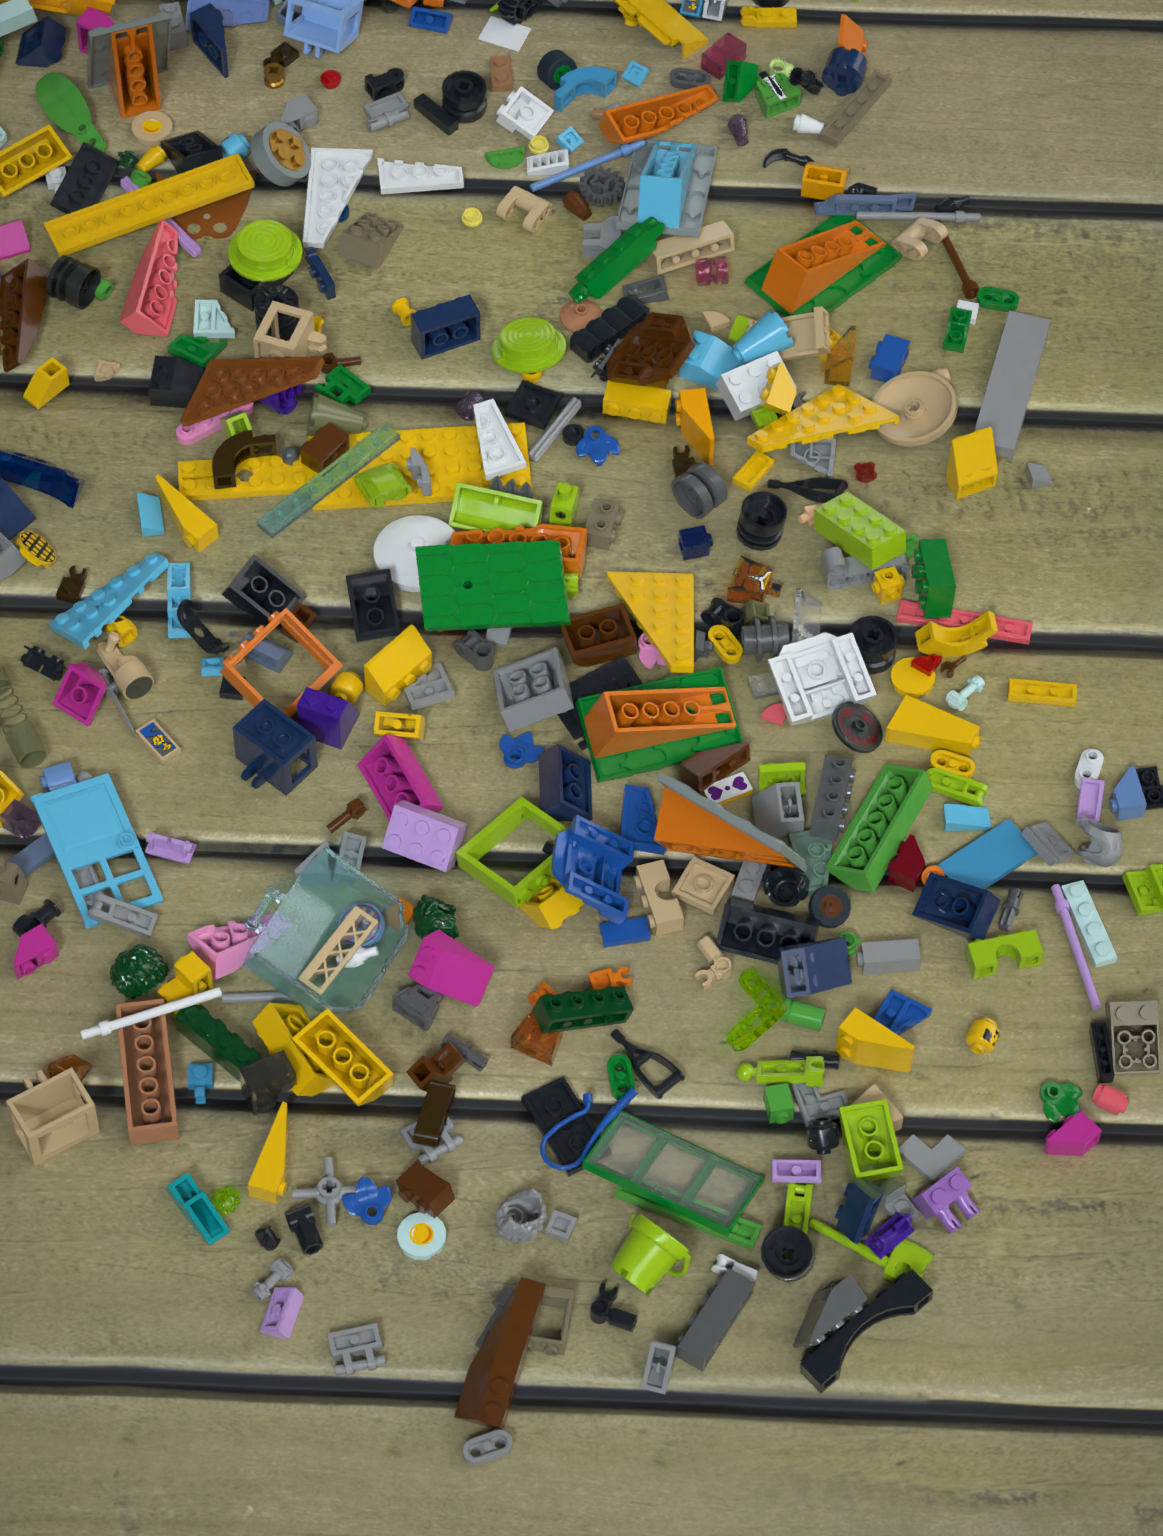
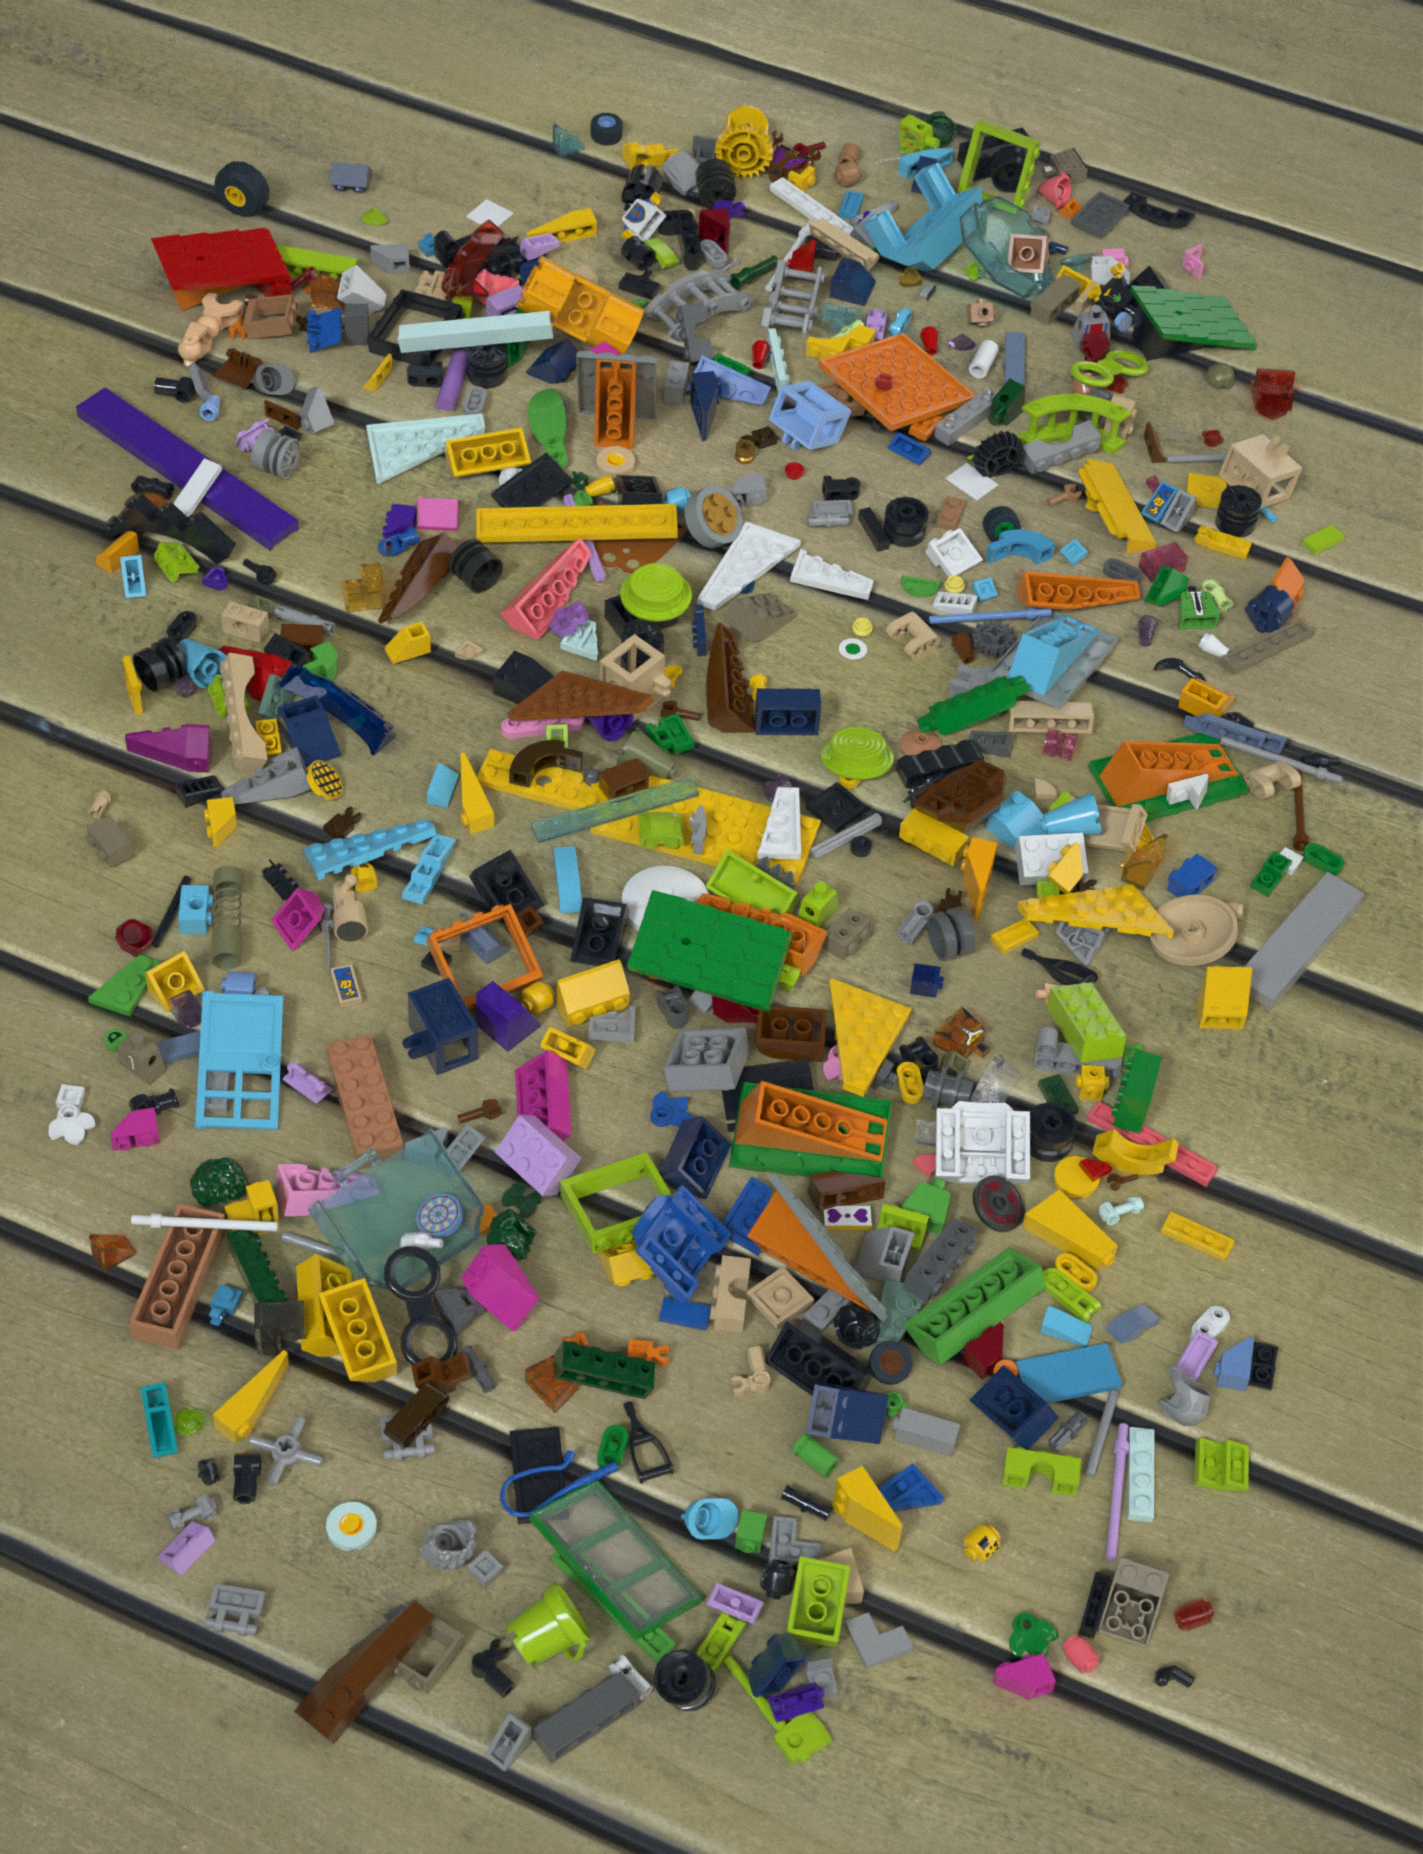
camera: 20 degrees right, 5 degrees down
tan piece [6,1068,100,1166] -> none
light grey plate [87,893,158,938] -> none
bright green tile [95,279,114,301] -> none
green wing [168,334,227,368] -> none
black piece [177,599,230,655] -> none
tan fence [298,905,379,997] -> none
blue plate [342,1176,392,1225] -> none
reddish brown brick [396,1161,455,1218] -> none
light grey plate [463,1430,513,1466] -> none
blue plate [576,425,620,466] -> none
clear neon green beam [727,969,787,1052] -> none
black wheel [736,491,787,551] -> none
lime plate [736,1056,825,1086] -> none
black connector [789,67,824,95] -> none
dark grey slope [793,1274,868,1349] -> none
black arch [800,1269,933,1394] -> none
clear red plate [854,462,877,483] -> none
medium lavender brick [912,1166,980,1234] -> none
light grey plate [1021,822,1076,866] -> none
light grey slope [1025,463,1053,489] -> none
none -> nougat brick [326,1034,404,1170]
none -> black bar [384,1246,458,1365]
none -> clear green piece [502,1182,542,1218]
none -> medium lavender plate [549,601,589,637]
none -> medium azure slope [553,846,582,913]
none -> medium azure piece [681,1498,739,1540]
none -> reddish brown wedge [706,622,755,733]
none -> dark red slope [712,996,759,1023]
none -> white sticker [839,638,867,660]
none -> light grey piece [896,901,933,944]
none -> bright green torso [902,1178,951,1236]
none -> clear green plate [1038,1074,1079,1115]
none -> medium nougat bar [1047,484,1082,506]
none -> light grey bar [1085,1390,1119,1478]
none -> sand blue slope [1106,1304,1160,1344]
none -> white slope [1166,774,1209,810]

